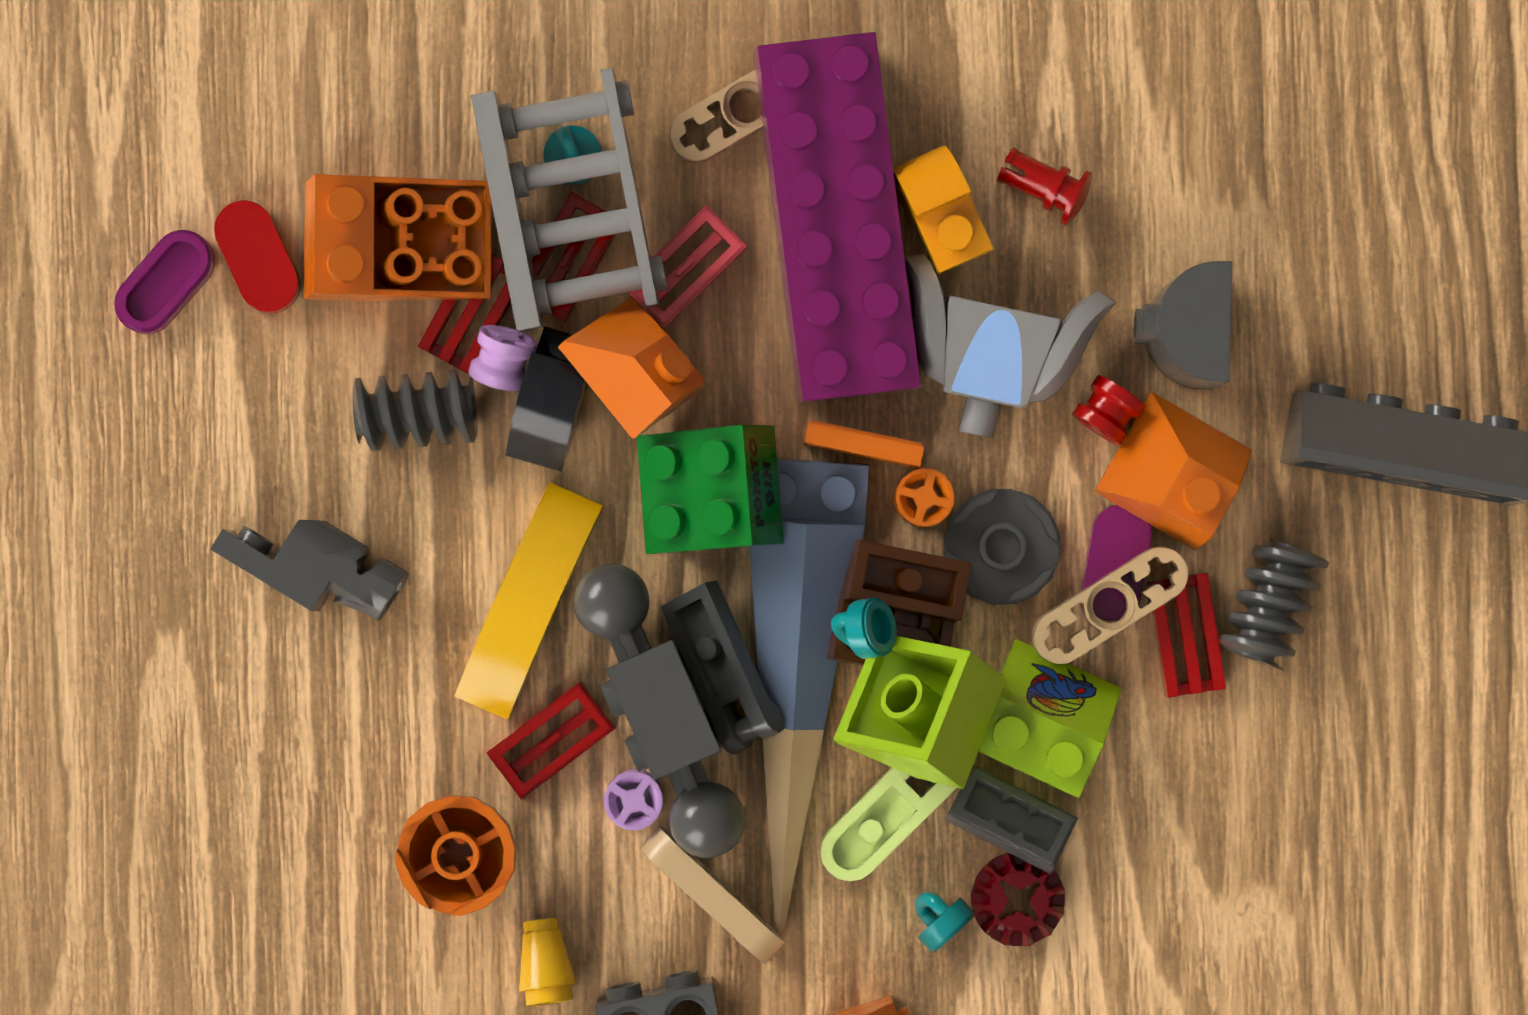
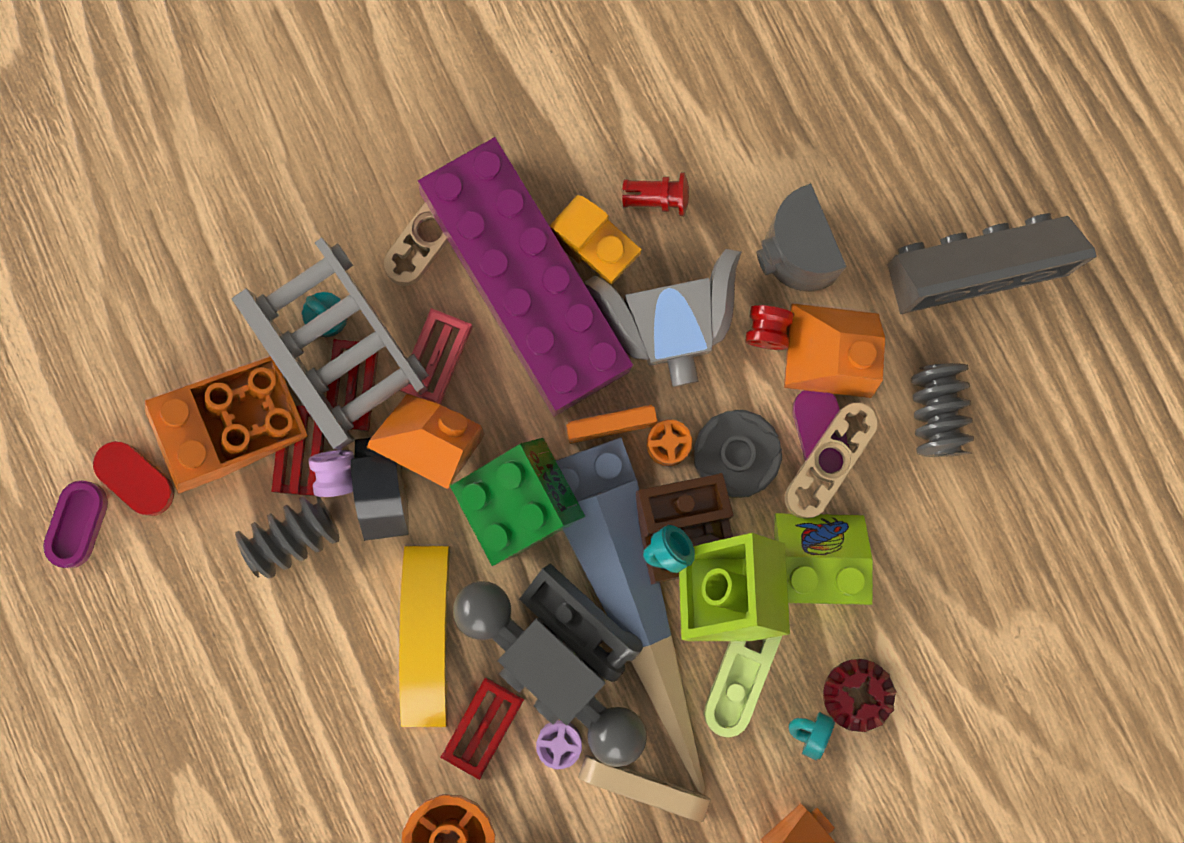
camera: 20 degrees left, 5 degrees down
dark grey plate [210,520,409,621] -> none
dark grey plate [945,765,1078,874] -> none
red tile [1147,573,1226,698] -> none

